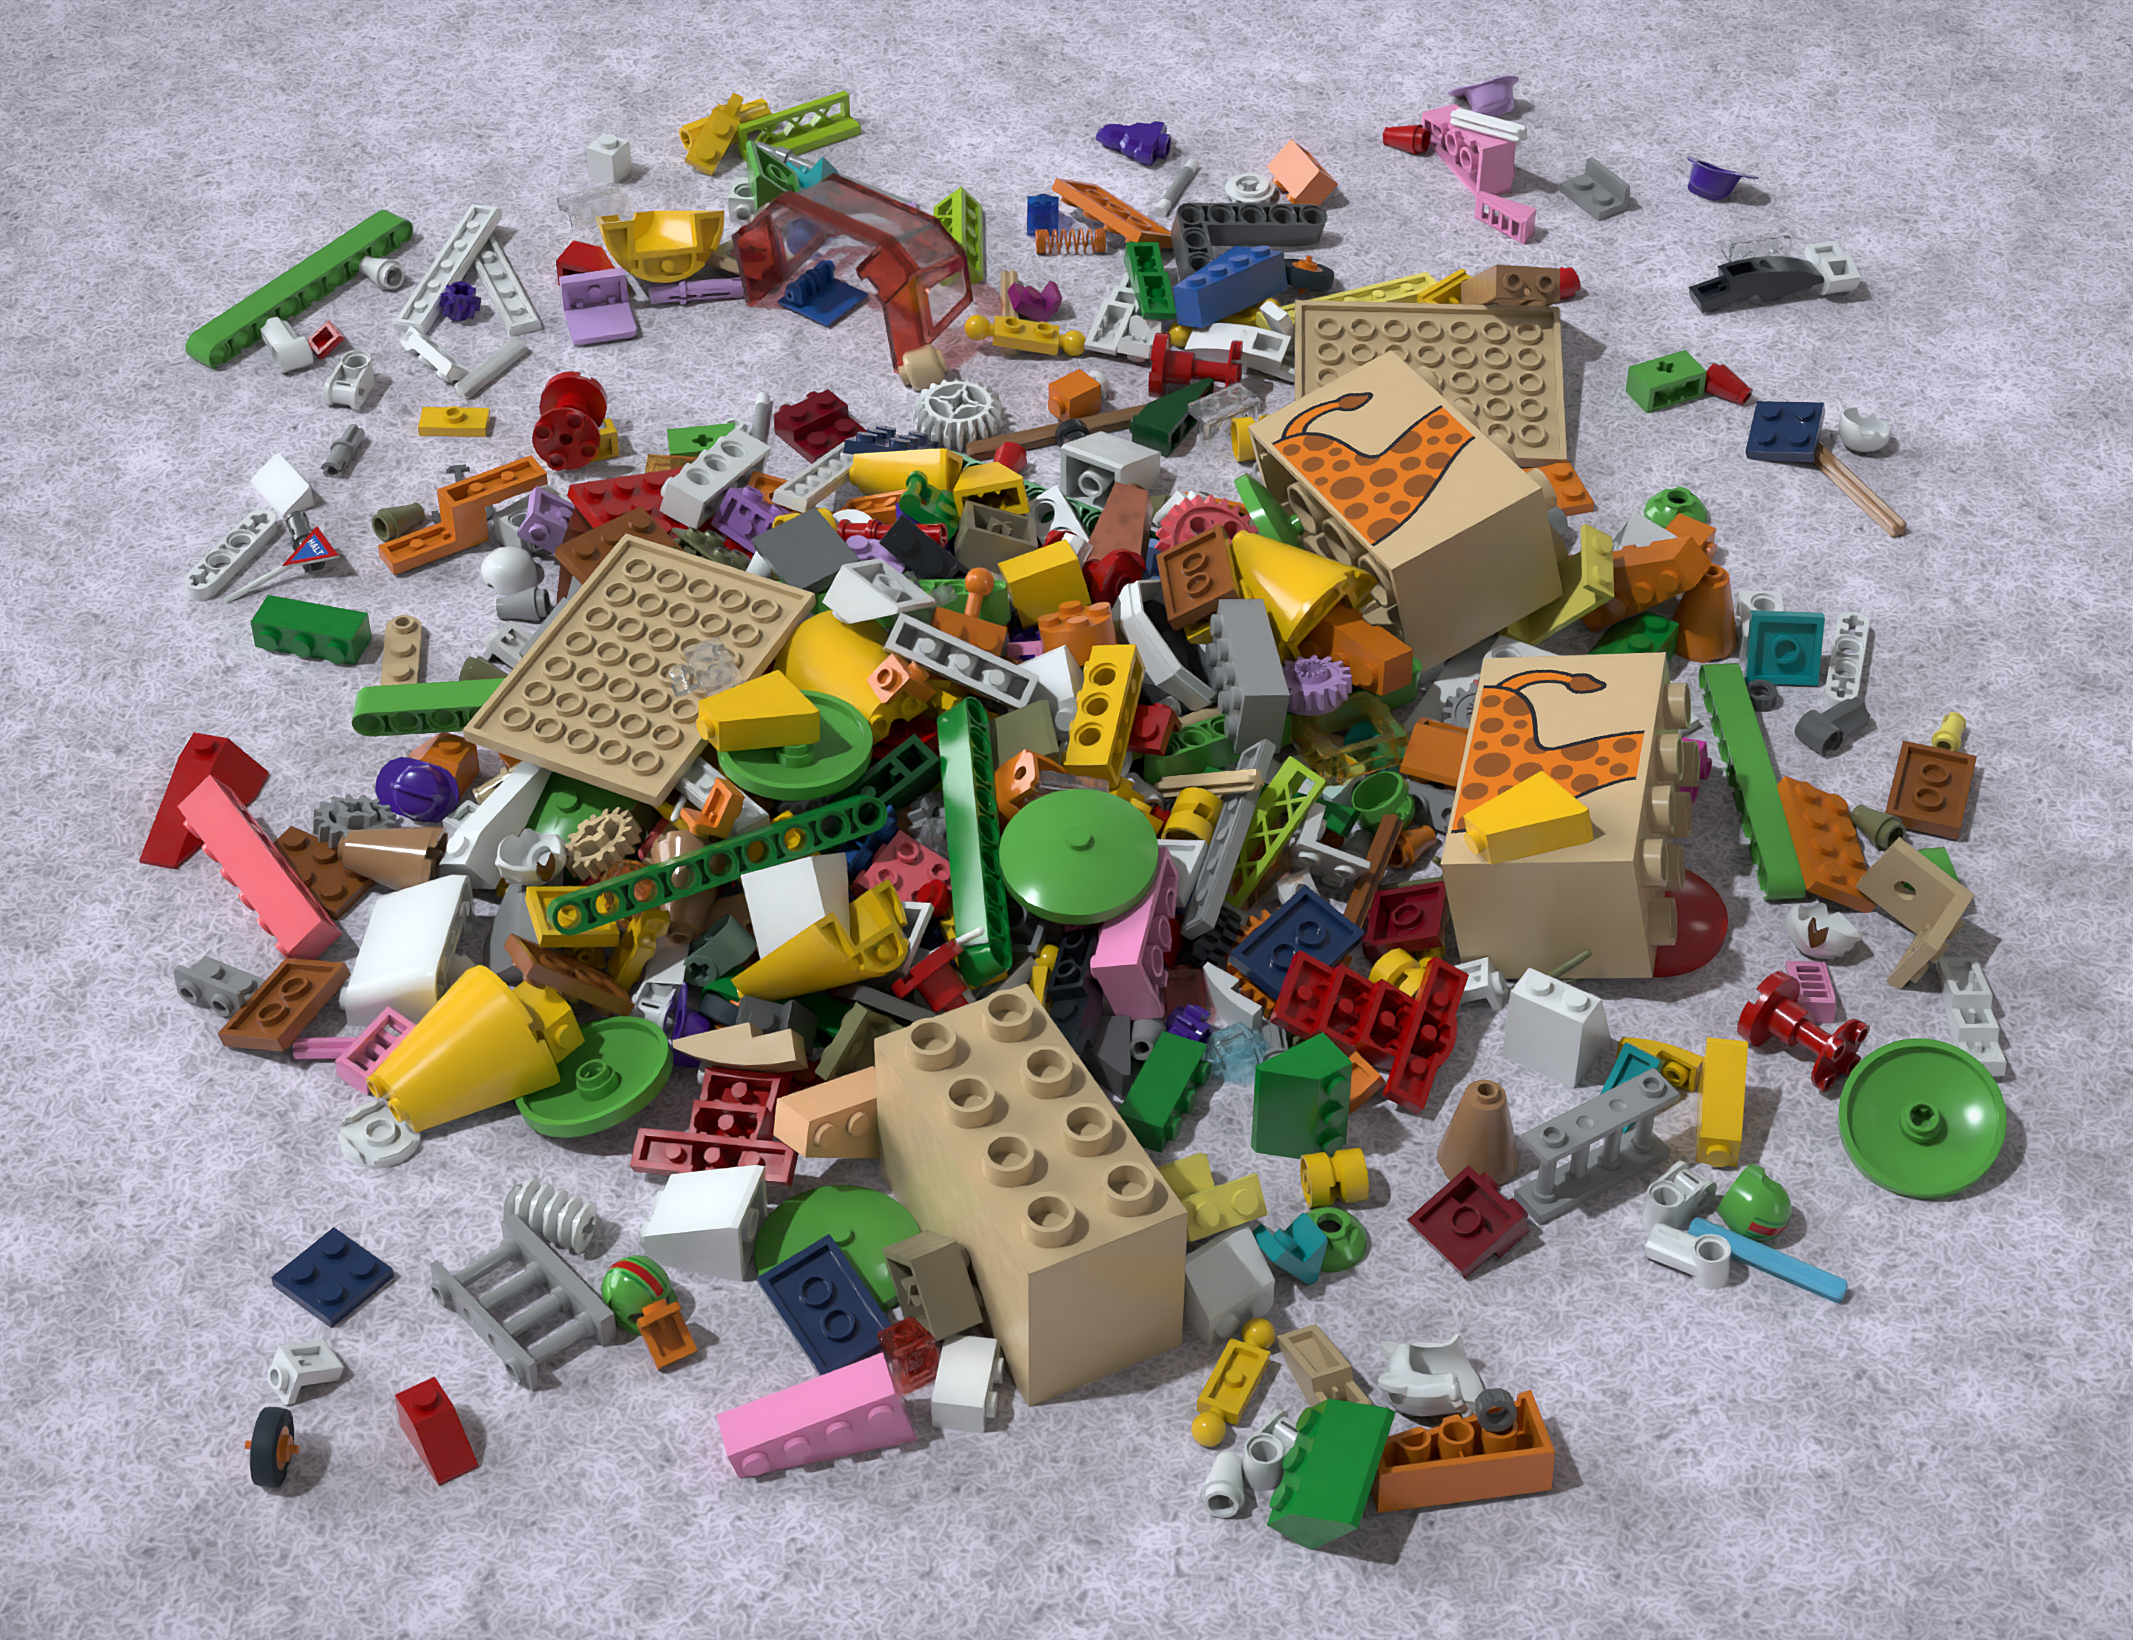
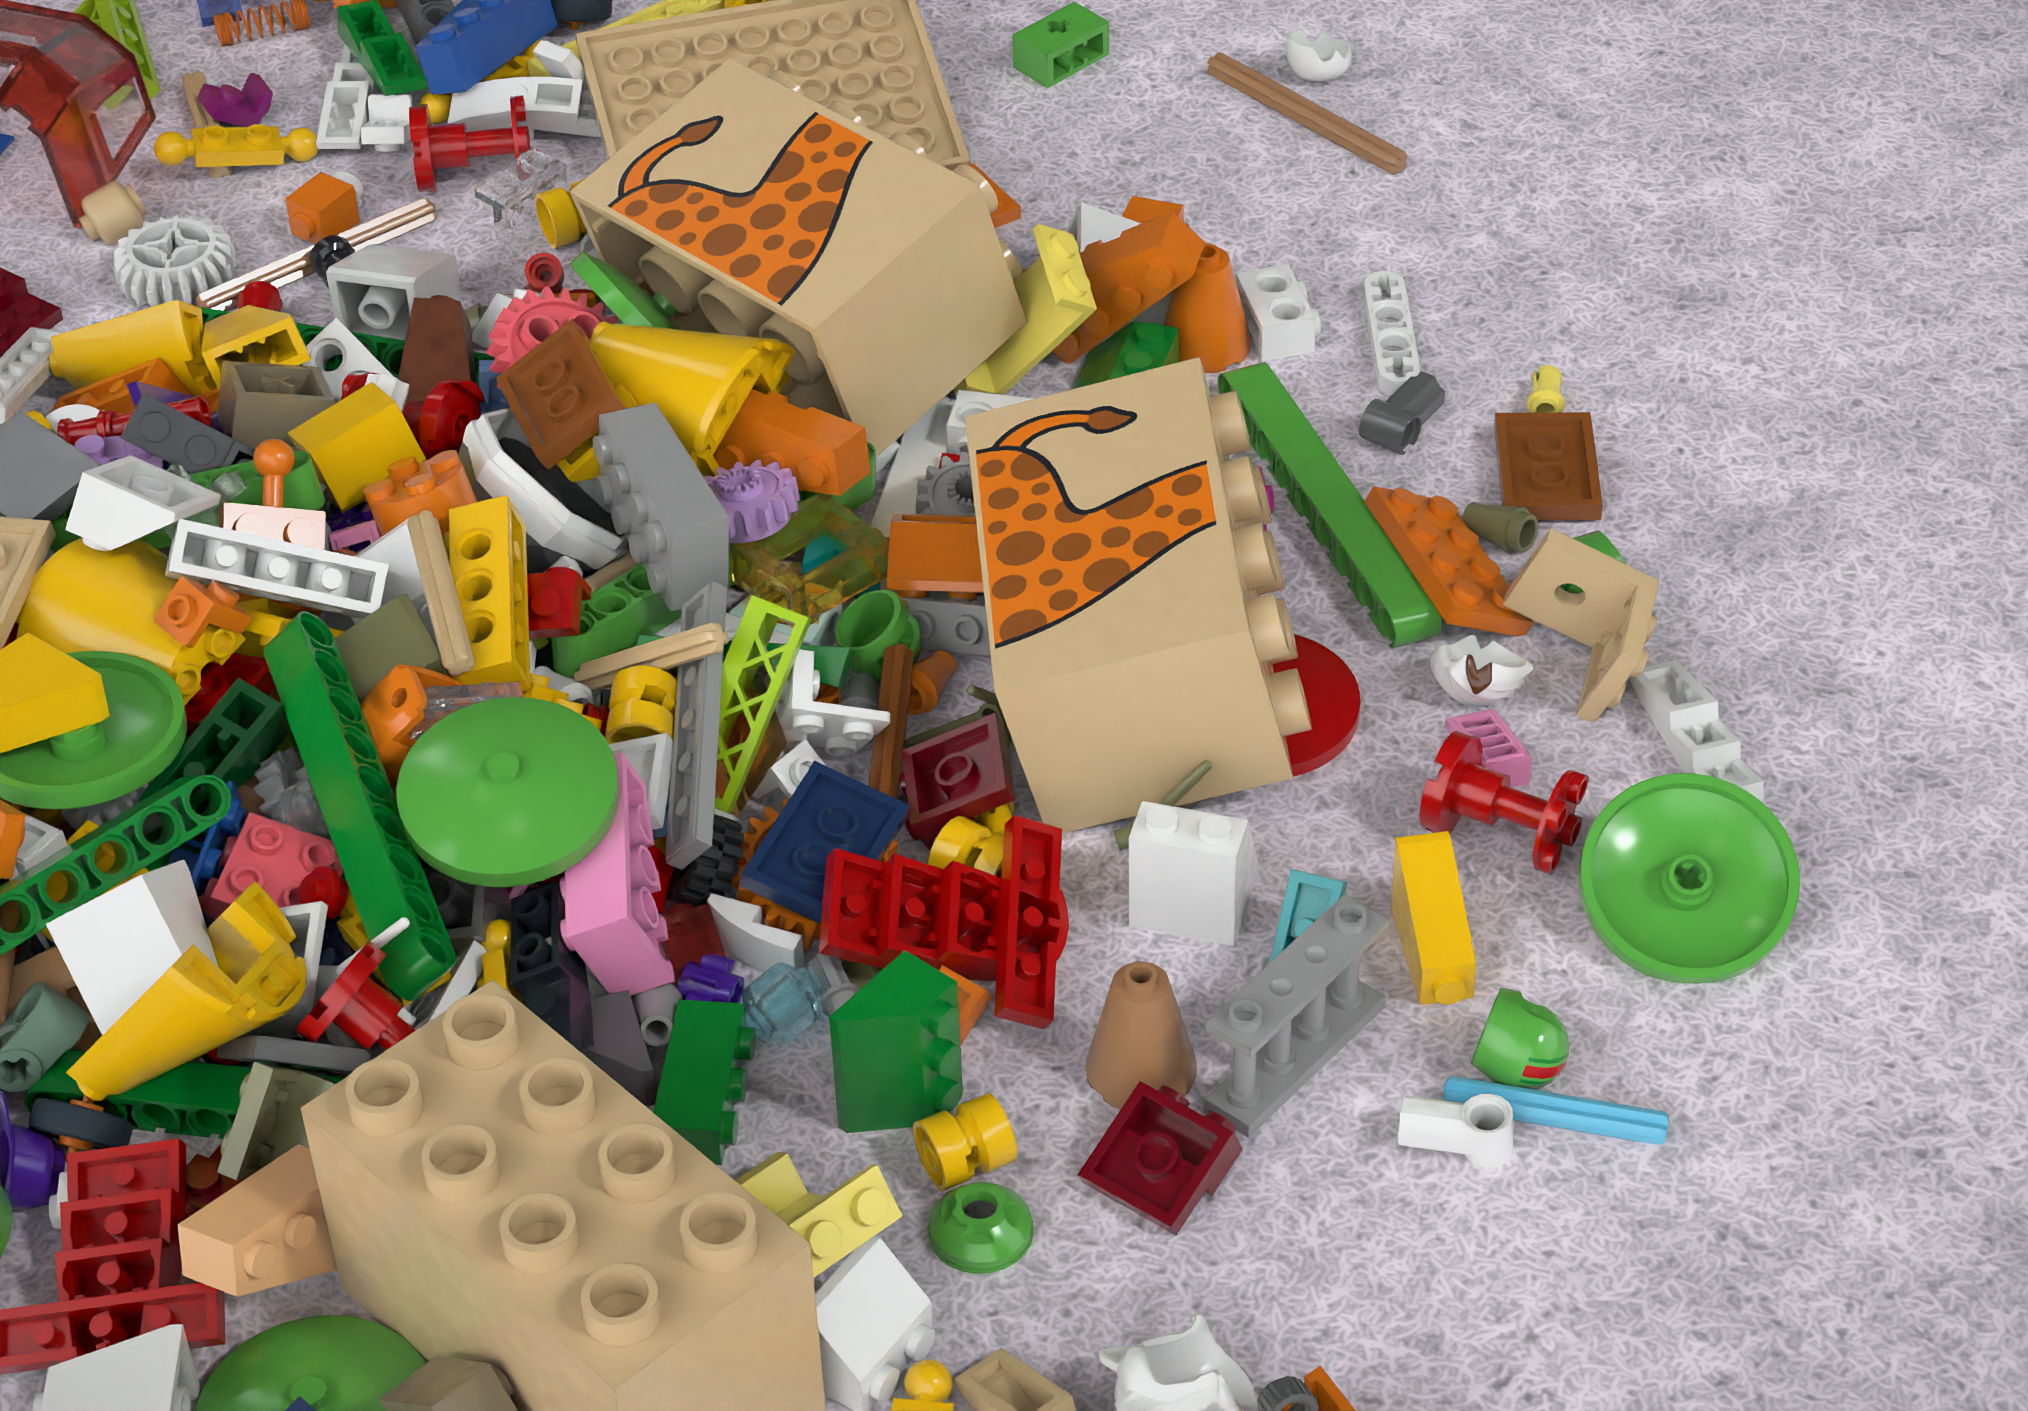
camera: 15 degrees left, 0 degrees up
tan slope [672,1022,808,1073] -> none
dark grey slope [735,995,819,1057] -> none
dark blue plate [843,426,938,455] -> none
green plate [898,471,959,541] -> none
dark green slope [1129,377,1214,458] -> none
teal slope [1252,1212,1328,1285] -> none
white bracket [1455,957,1507,1010] -> none
yellow slope [1463,771,1594,865] -> none
yellow slope [1615,1037,1703,1093] -> none
white piece [1642,1160,1717,1231] -> none
bright green piece [1644,487,1707,529] -> none
red cone [1704,363,1753,406] -> none
teal plate [1744,610,1825,686] -> none
dark blue plate [1745,401,1826,462] -> none
dark grey axle [1746,679,1778,712] -> none
none -> tan axle [407,510,475,676]
none -> red plant [522,253,595,293]

